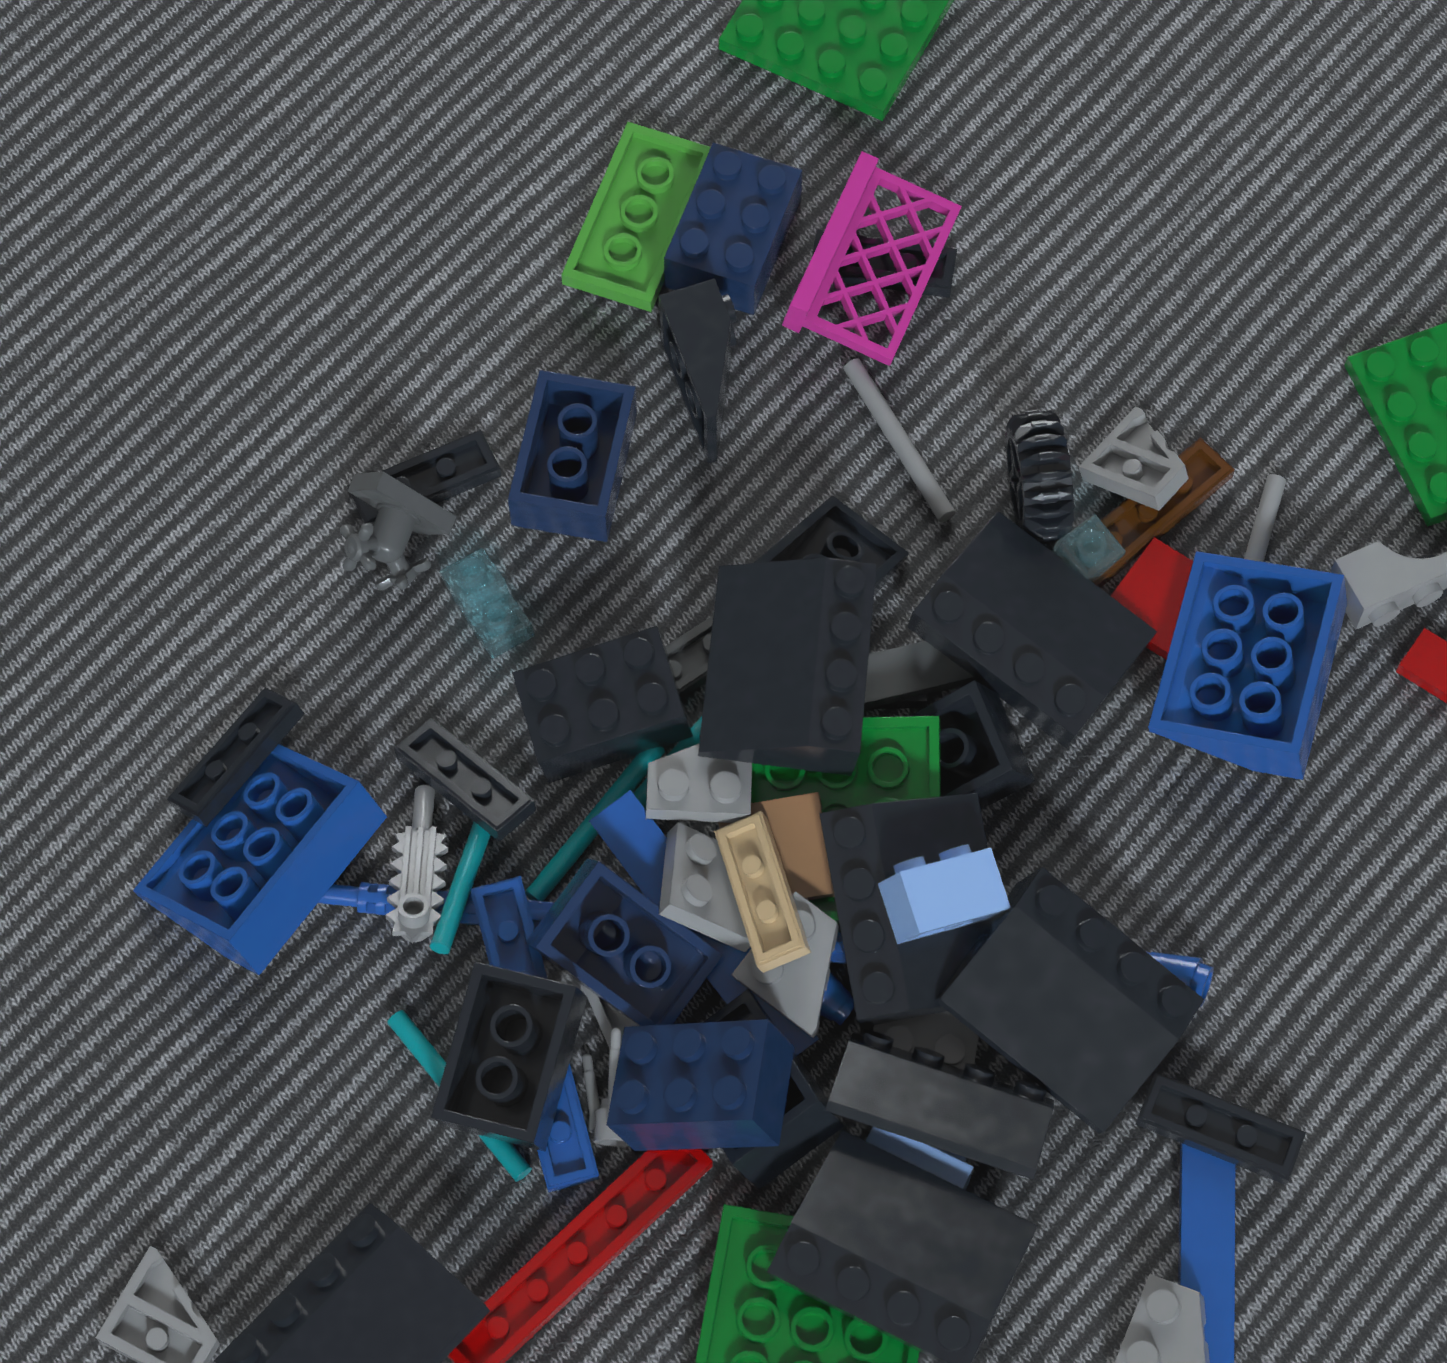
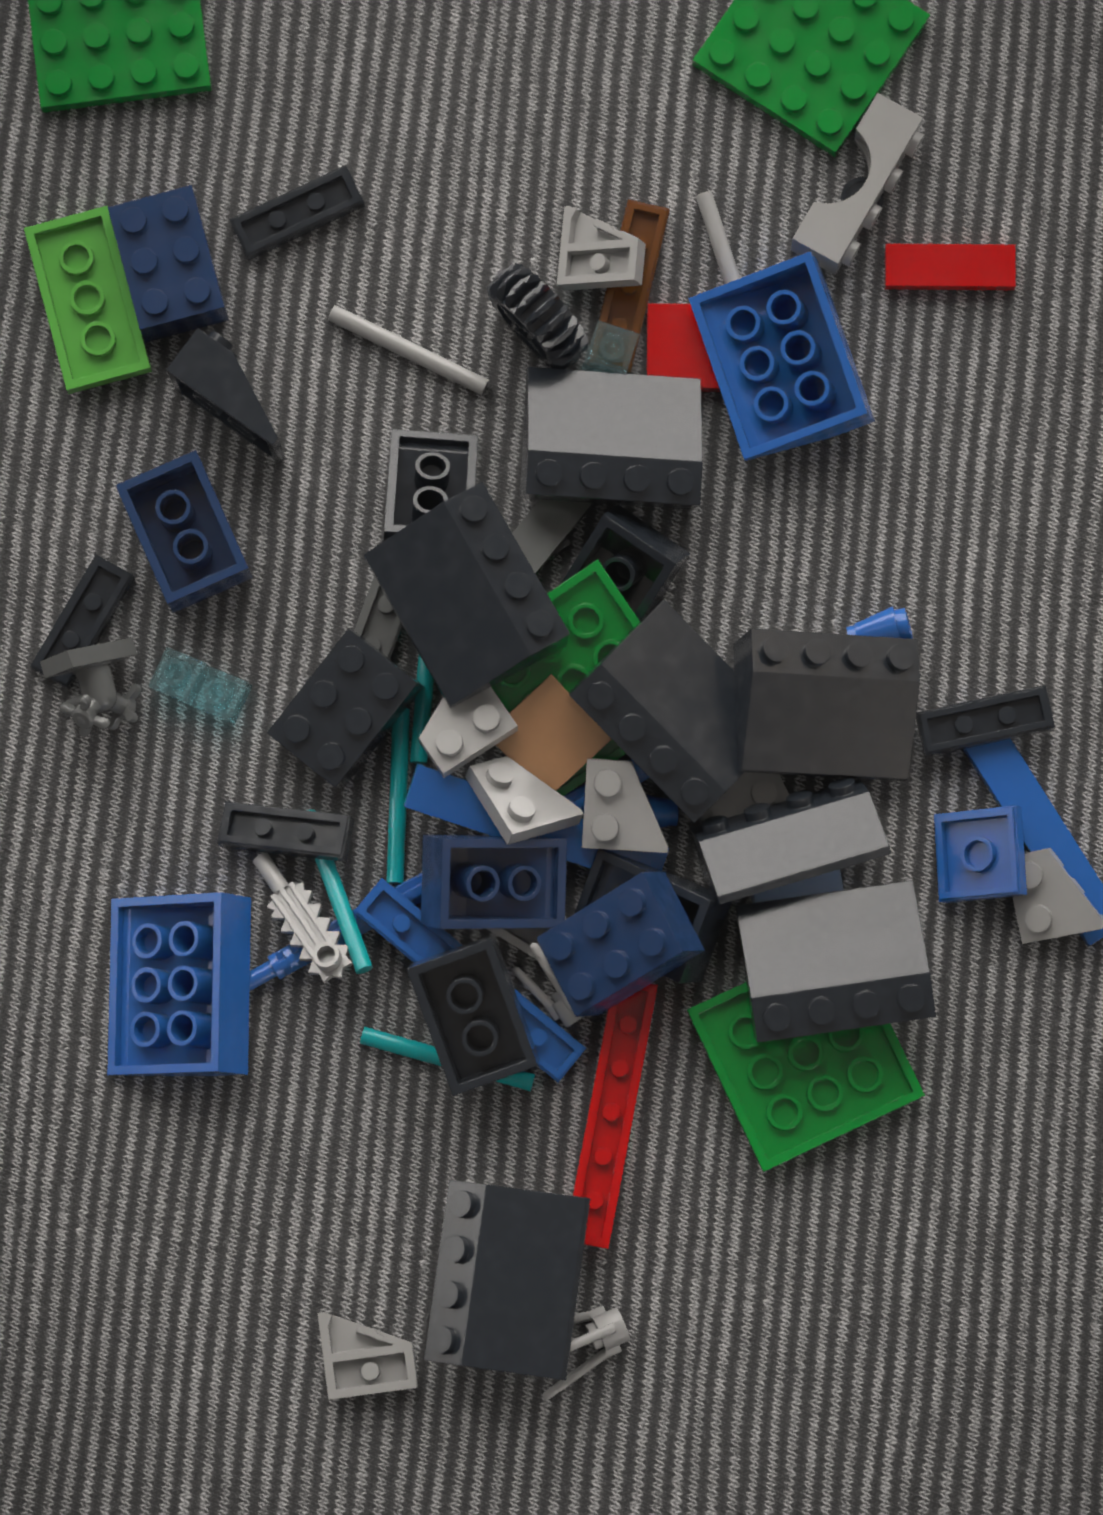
camera: 30 degrees left, 15 degrees up
black tile [167,687,305,827] -> none
tan tile [714,811,811,973] -> none
dark pink fence [782,151,962,366] -> none
light blue brick [878,844,1011,944] -> none
none -> blue tile [934,805,1027,903]

